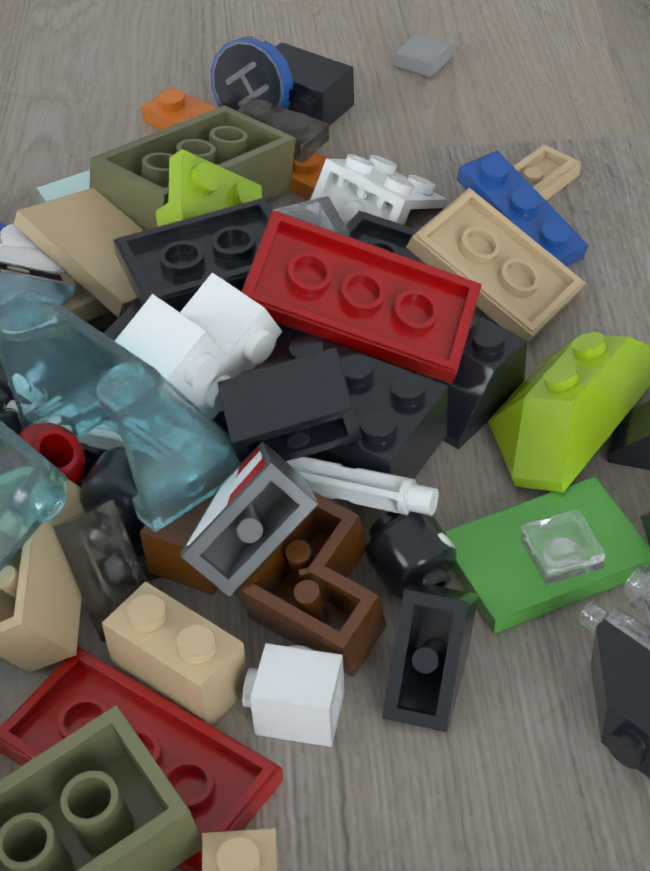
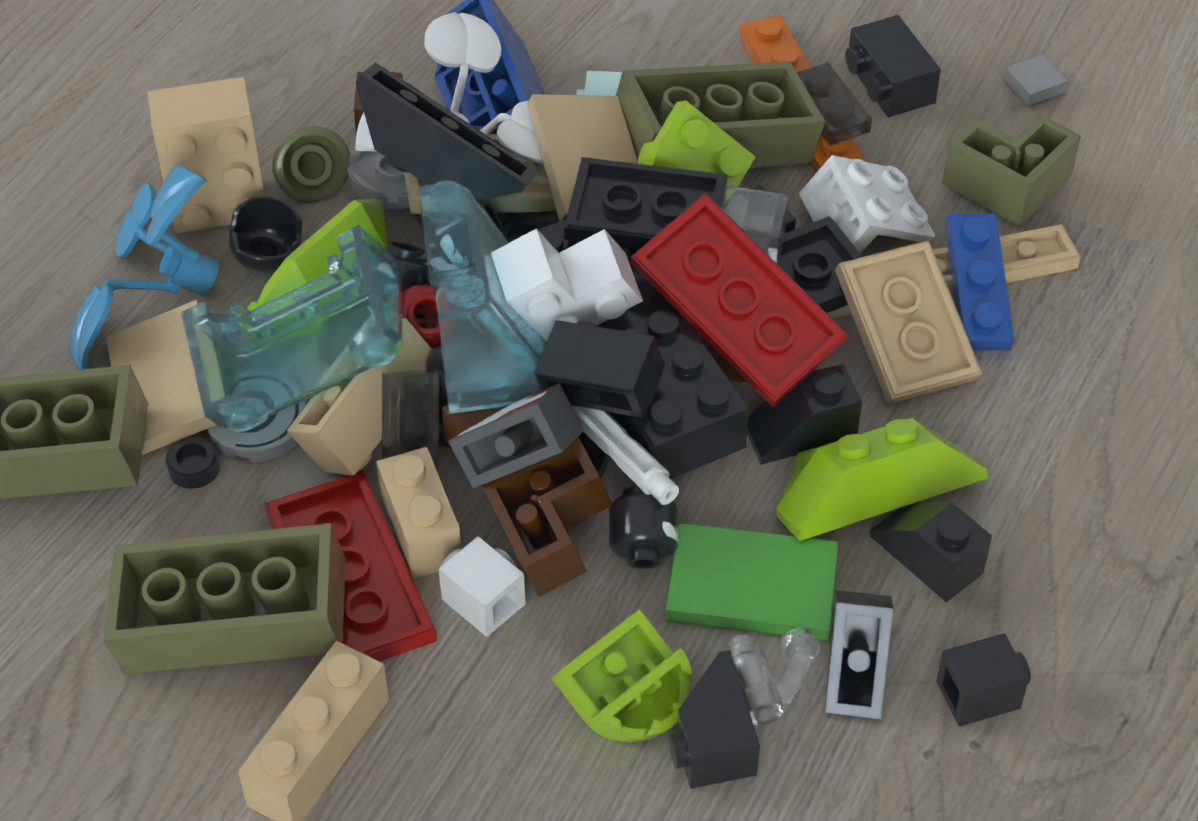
camera: 30 degrees right, 5 degrees up
black tile [210,36,293,125] -> none
black slope [382,582,478,732] -> none
clear plate [521,508,605,586] -> none
none -> lime slope [551,609,692,742]
none -> olive brick [942,115,1081,227]

